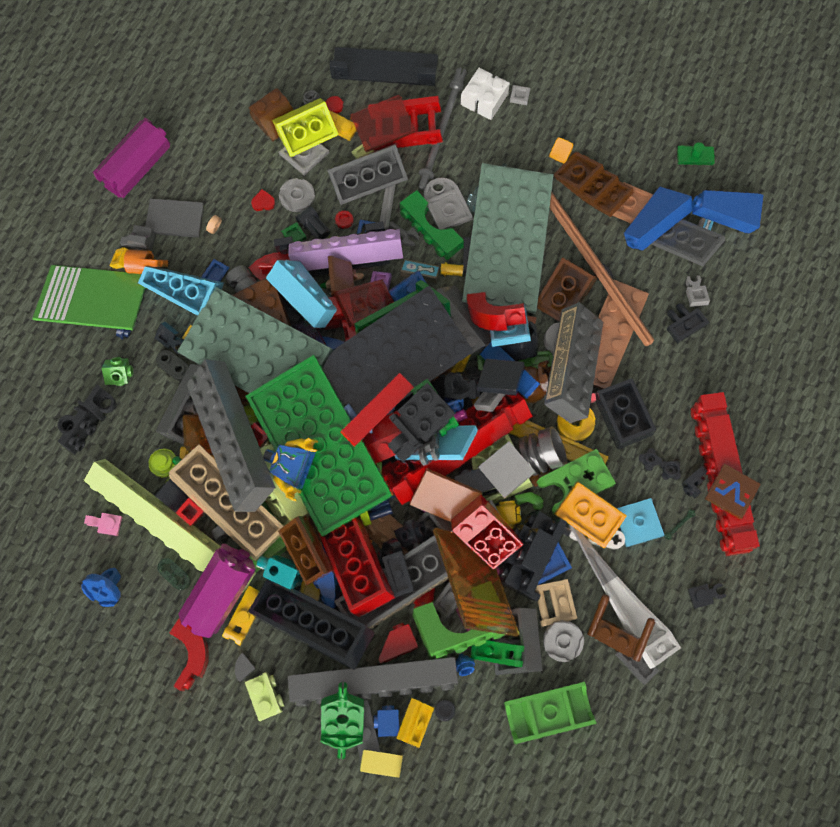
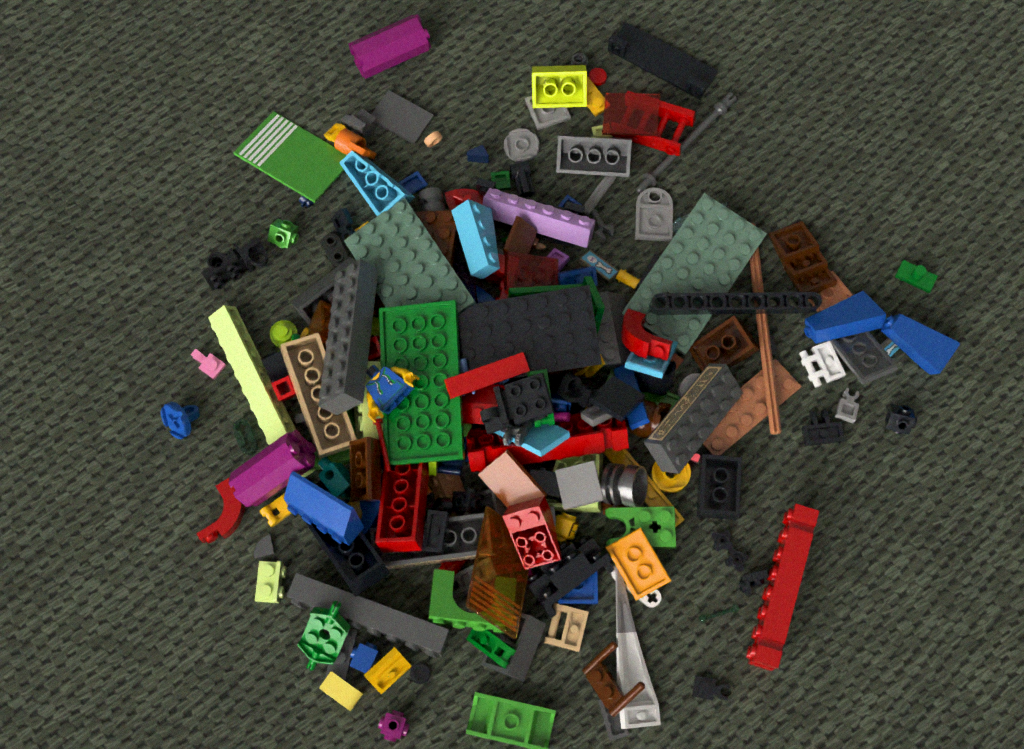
camera: 25 degrees right, 0 degrees up
reddish brown slope [249,88,293,142] -> none
red tile [251,189,275,211] -> none
red tile [335,211,353,229] -> none
red slope [379,623,418,664] -> none
green arch [400,190,464,260] -> none
blue plate [456,653,475,676] -> none
white piece [461,68,510,120] -> none
light grey tile [510,85,530,105] -> none
bright green arm [515,492,543,510] -> none
light grey tile [543,620,584,662] -> none
light orange slope [549,137,574,164] -> none
medium azure plate [617,498,664,547] -> none
reddish brown tile [705,464,761,519] -> none
none -> slope [284,471,364,546]
none -> red piece [373,418,391,472]
none -> magenta brick [378,710,410,742]
none -> dark blue slope [466,145,489,163]
none -> black beam [649,292,822,315]
none -> white plate [799,341,846,388]
none -> black brick [885,404,917,435]

